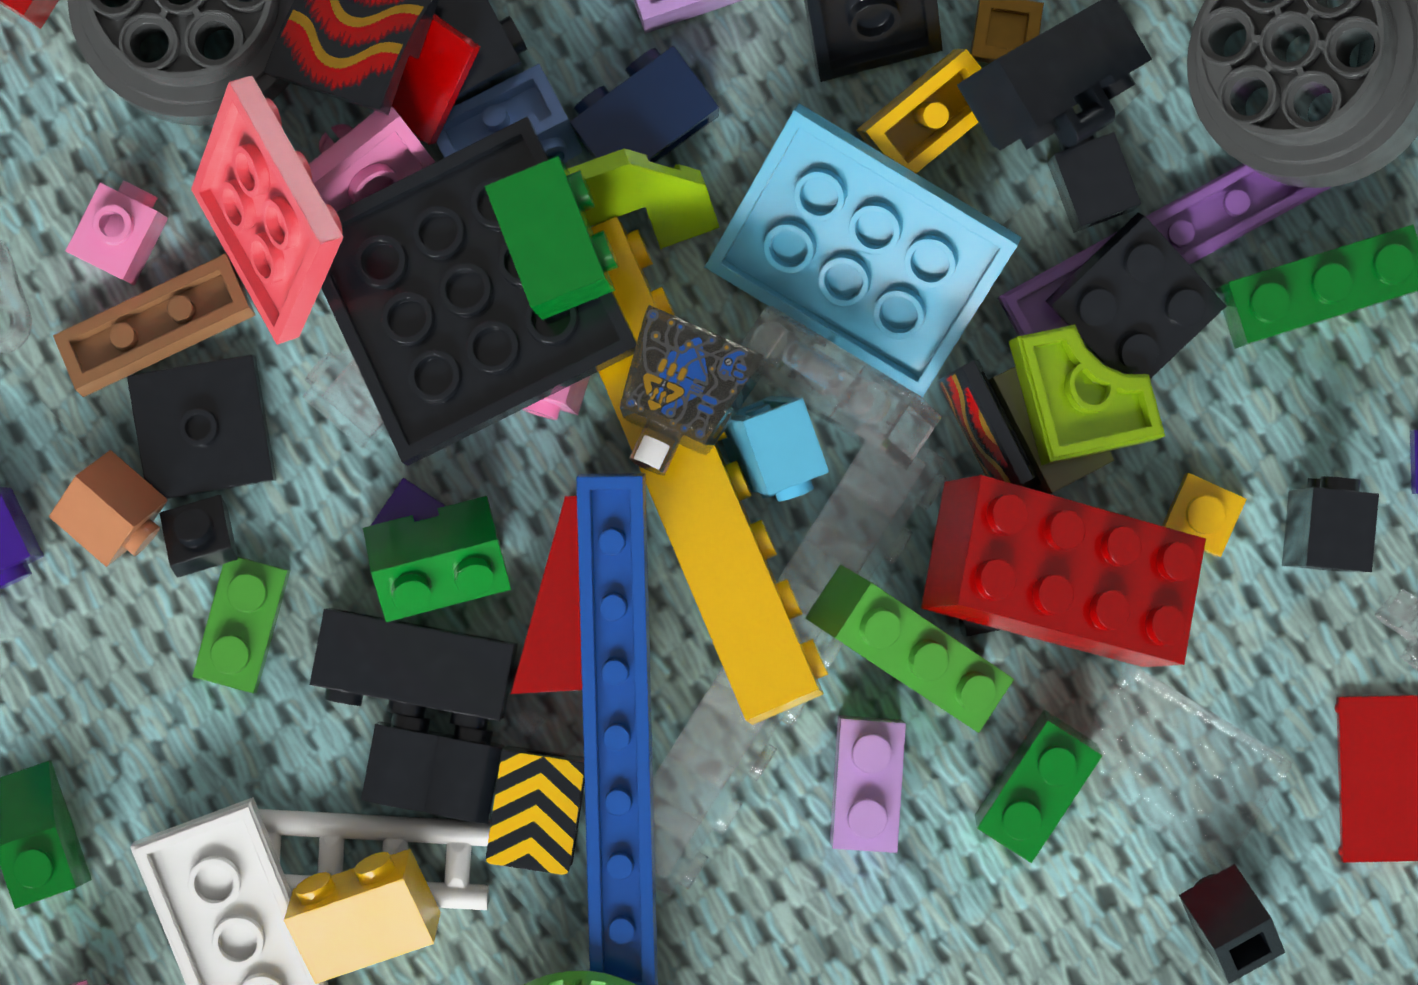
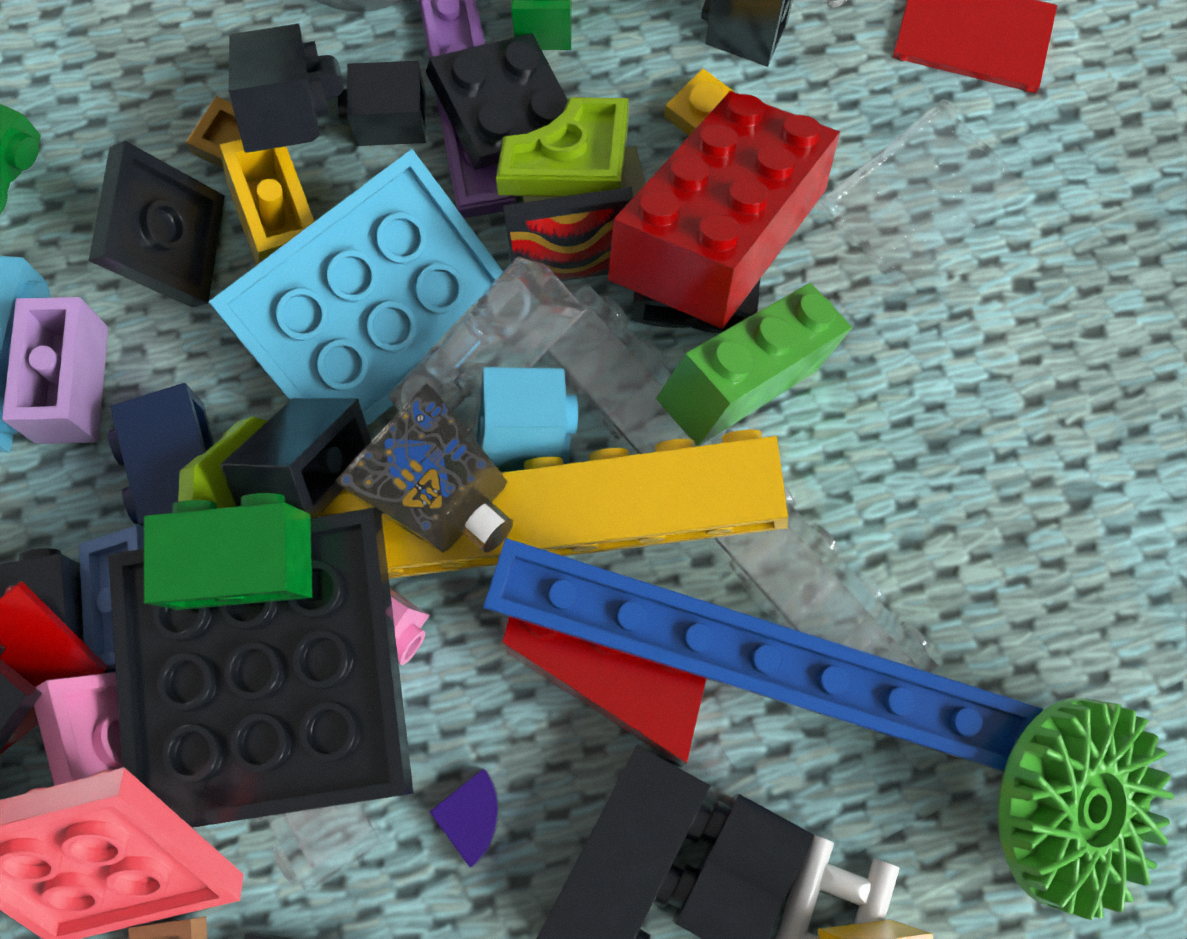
camera: 75 degrees left, 15 degrees down
green brick [363,496,511,622] -> none
piece [486,745,585,875] -> none
lavender brick [830,715,906,853] -> none
green brick [975,710,1103,863] -> none
black brick [1179,864,1285,984] -> none
none -> black brick [220,398,376,519]

